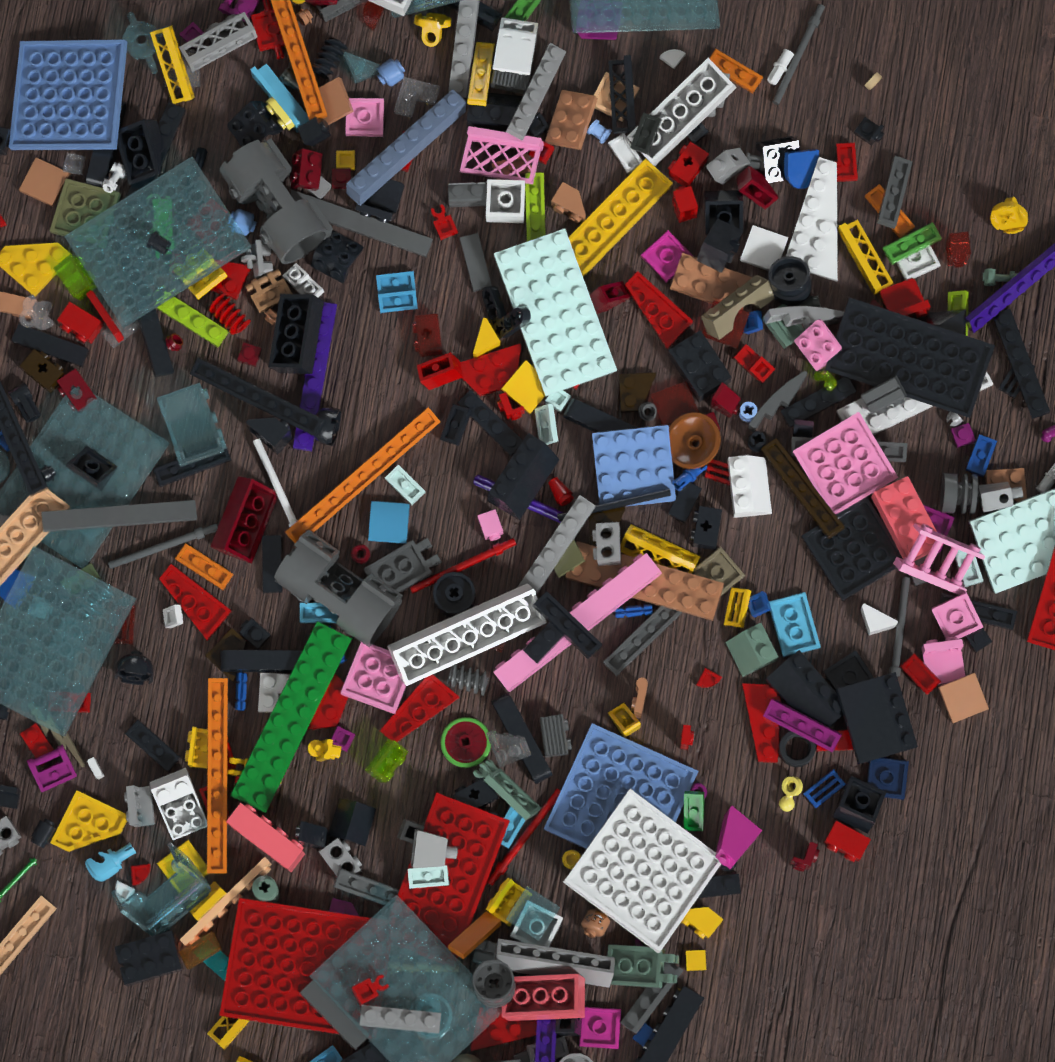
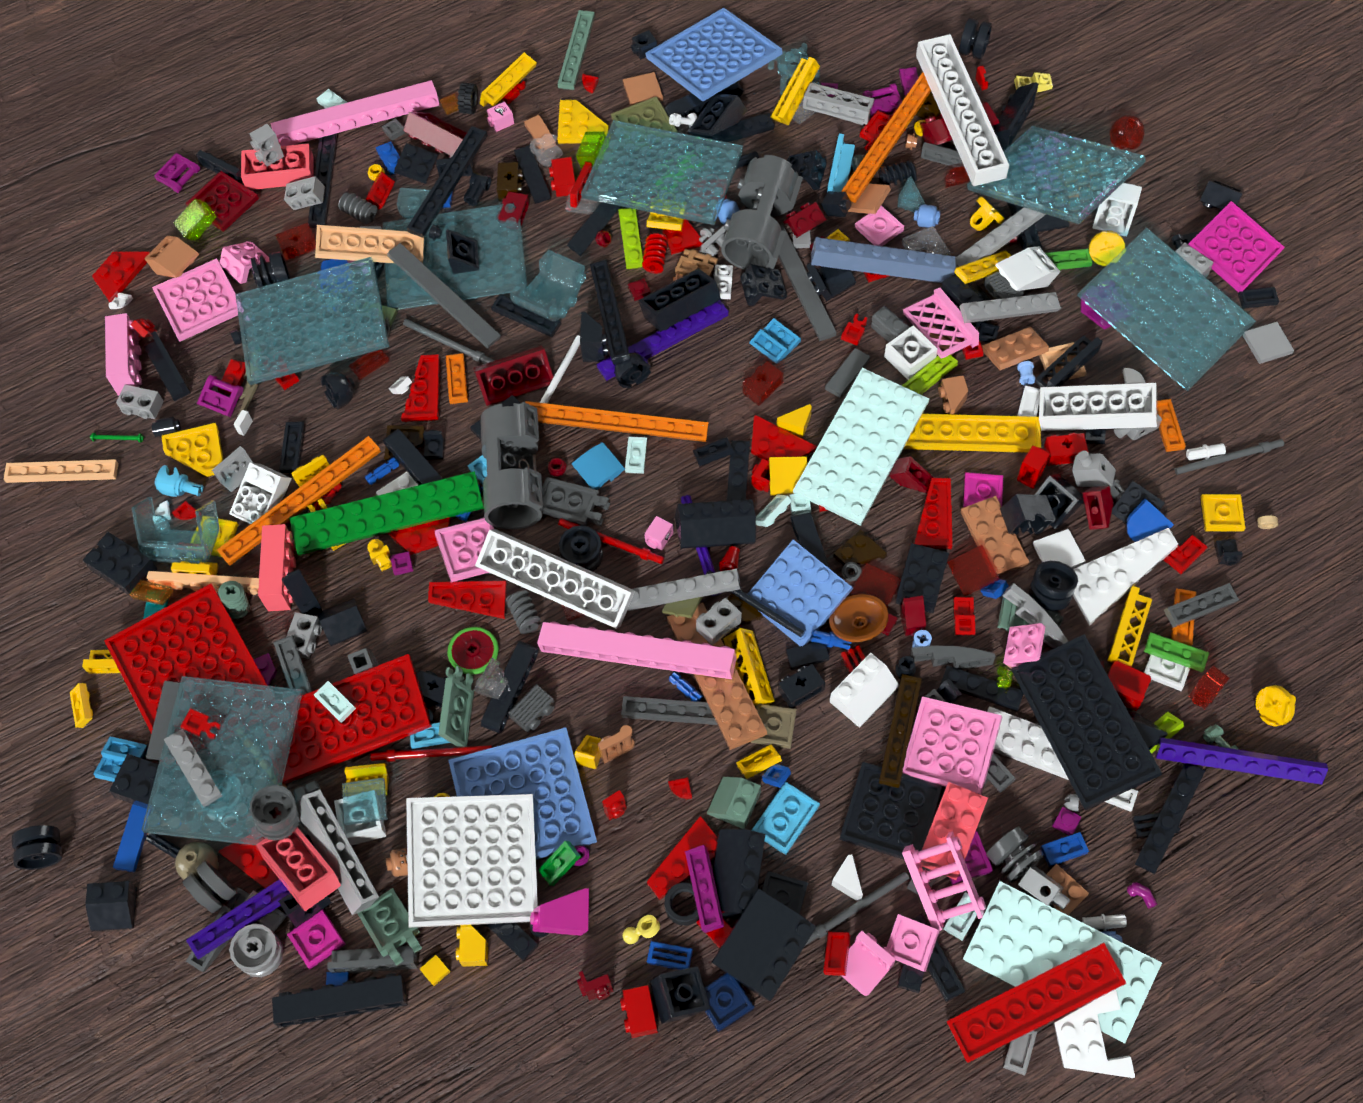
camera: 50 degrees right, 15 degrees down
clear tile [63,153,85,175] -> none
black bush [146,231,172,255] -> none
light yellow plate [265,97,294,131] -> none
clear neon green brick [365,740,408,783] -> none
light grey torso [410,829,458,868] -> none
red brick [417,352,463,390] -> none
orange tile [448,911,501,959] -> none
black beam [482,286,531,339] -> none
black plate [523,623,564,664] -> none
black plate [533,591,602,659] -> none
pearl dark grey plate [630,112,662,155] -> none
dark tan arch [701,275,775,340] -> none
dark grey brick [861,376,907,416] -> none
nougat tile [938,673,989,723] -> none
none -> yellow plate [1201,494,1246,531]

